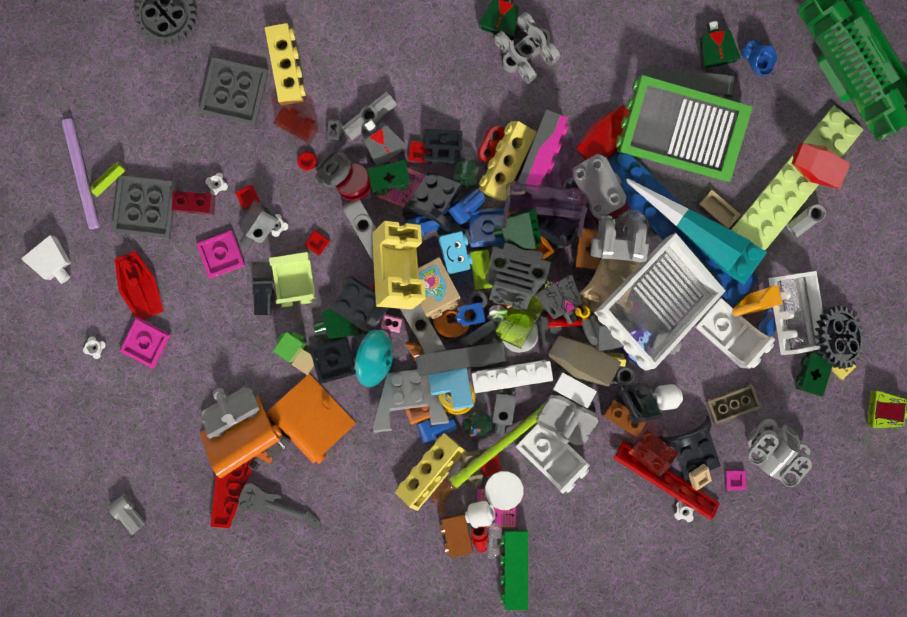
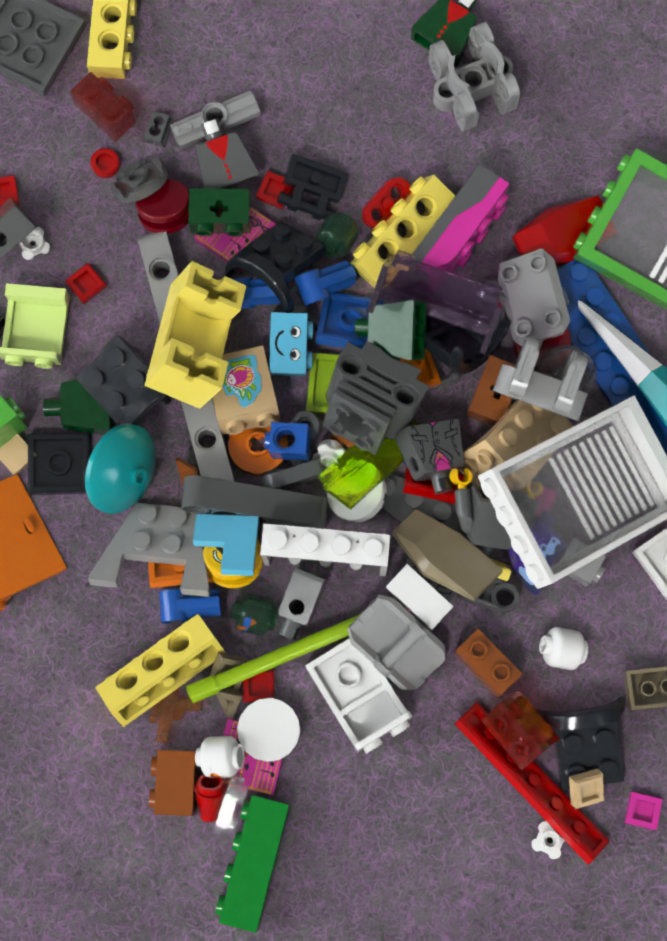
camera: 10 degrees right, 10 degrees down
bright pink piece [381,314,403,333] -> none
black plate [616,383,662,423] -> none

